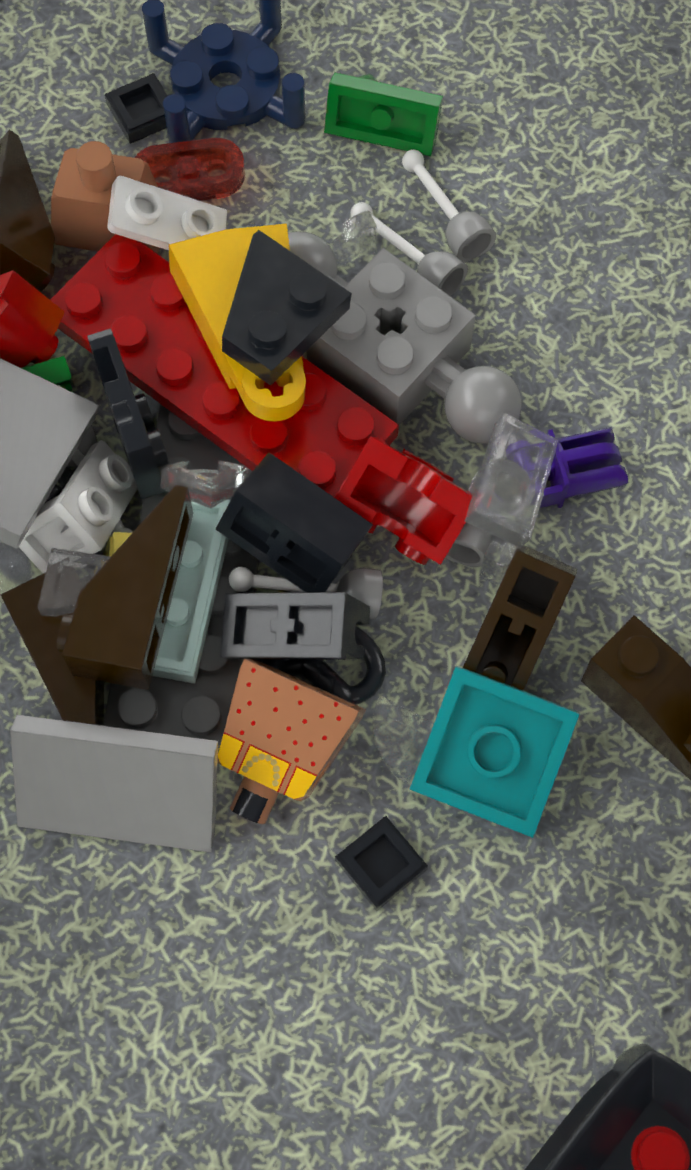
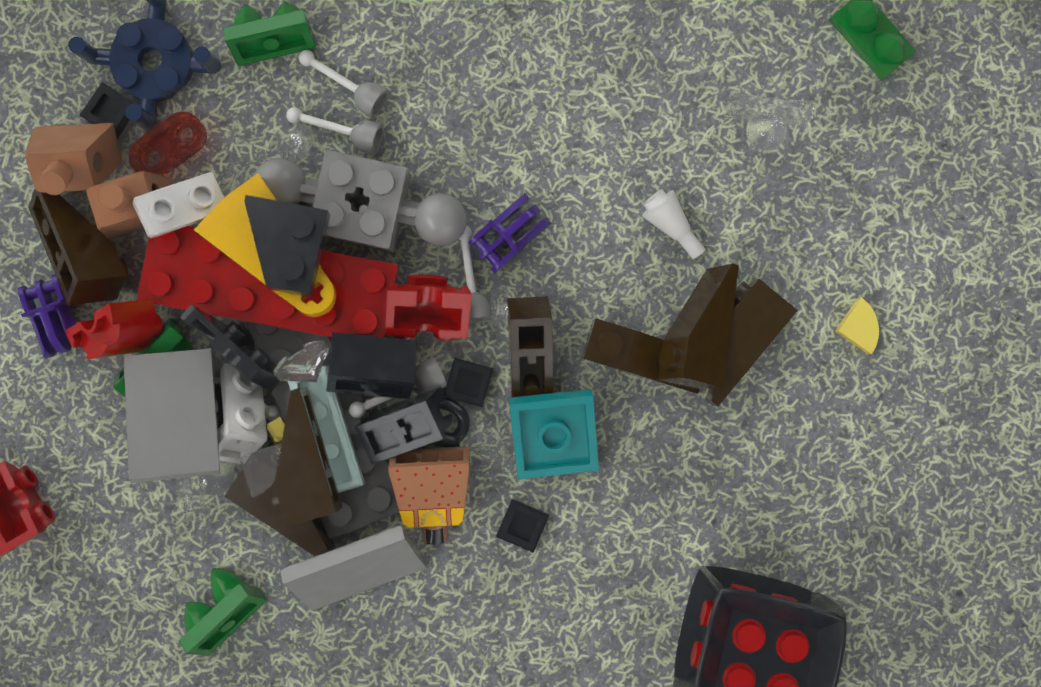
camera: 25 degrees left, 20 degrees up
clear tile [465,413,558,548] -> none
none -> nougat torso [25,123,122,195]
none -> black tile [444,357,494,408]

